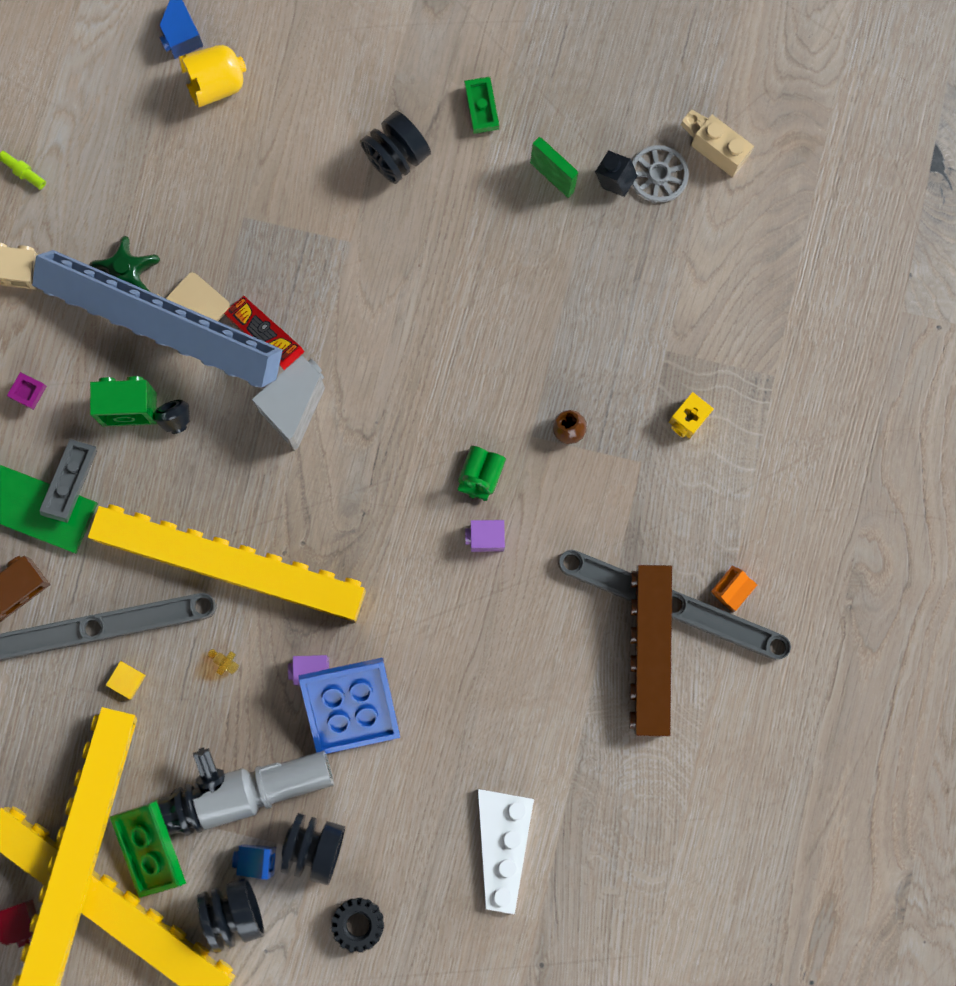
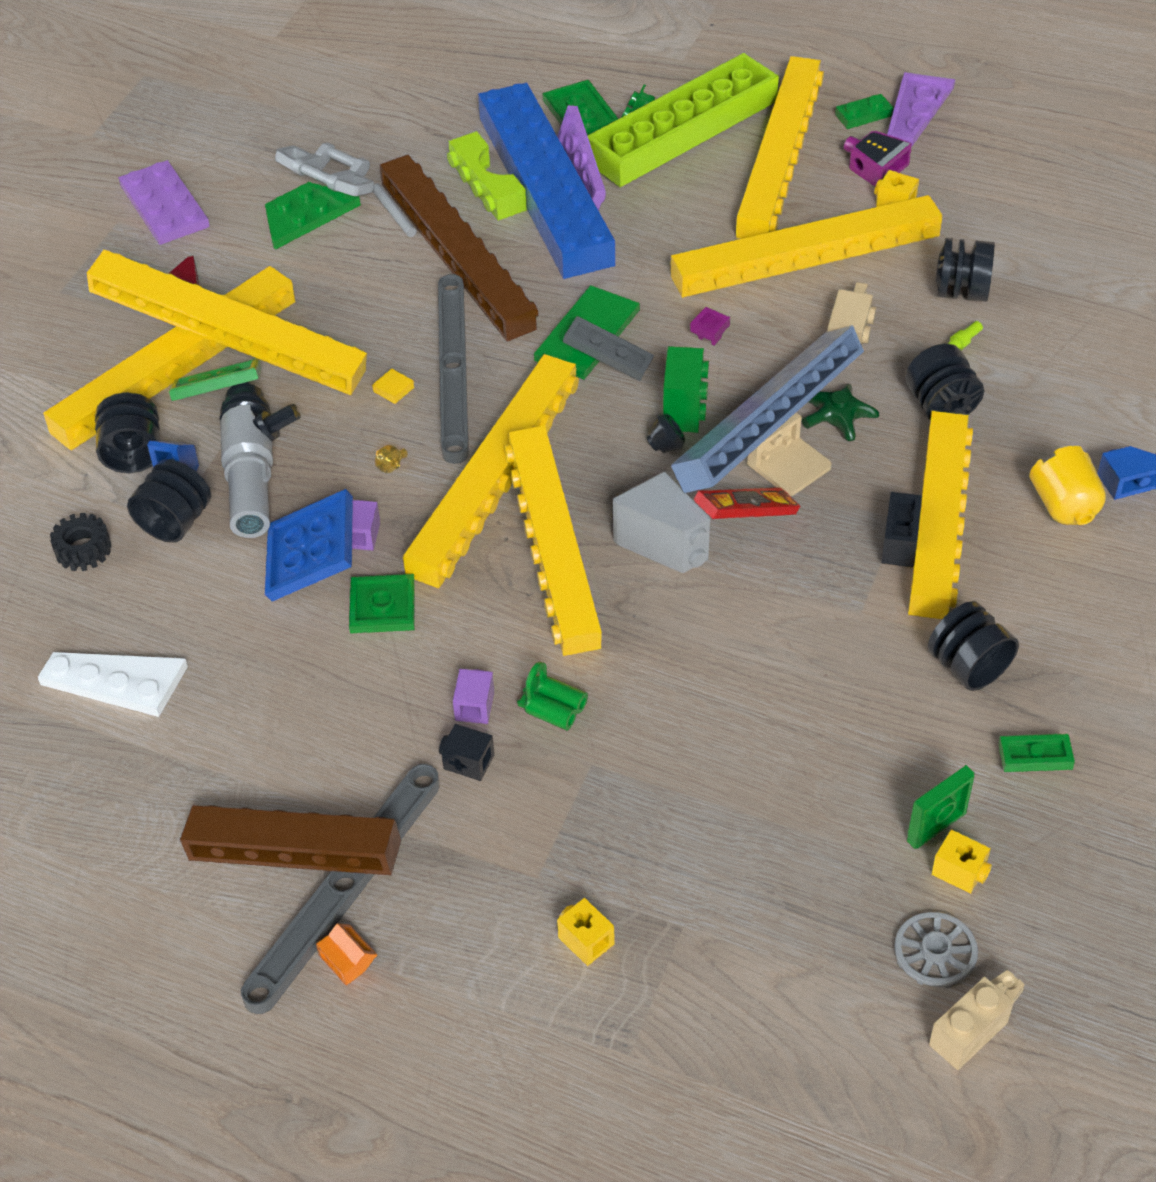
camera: 105 degrees right, 30 degrees down
reddish brown piece [553,410,587,444] -> none
black brick [595,150,638,197] -> none
none -> green tile [349,574,415,634]
none -> black brick [439,724,494,781]
none -> yellow brick [504,426,602,656]
none -> black brick [881,492,922,567]
none -> black wheel [905,343,985,420]
none -> yellow brick [908,411,973,619]
none -> yellow brick [932,829,992,894]

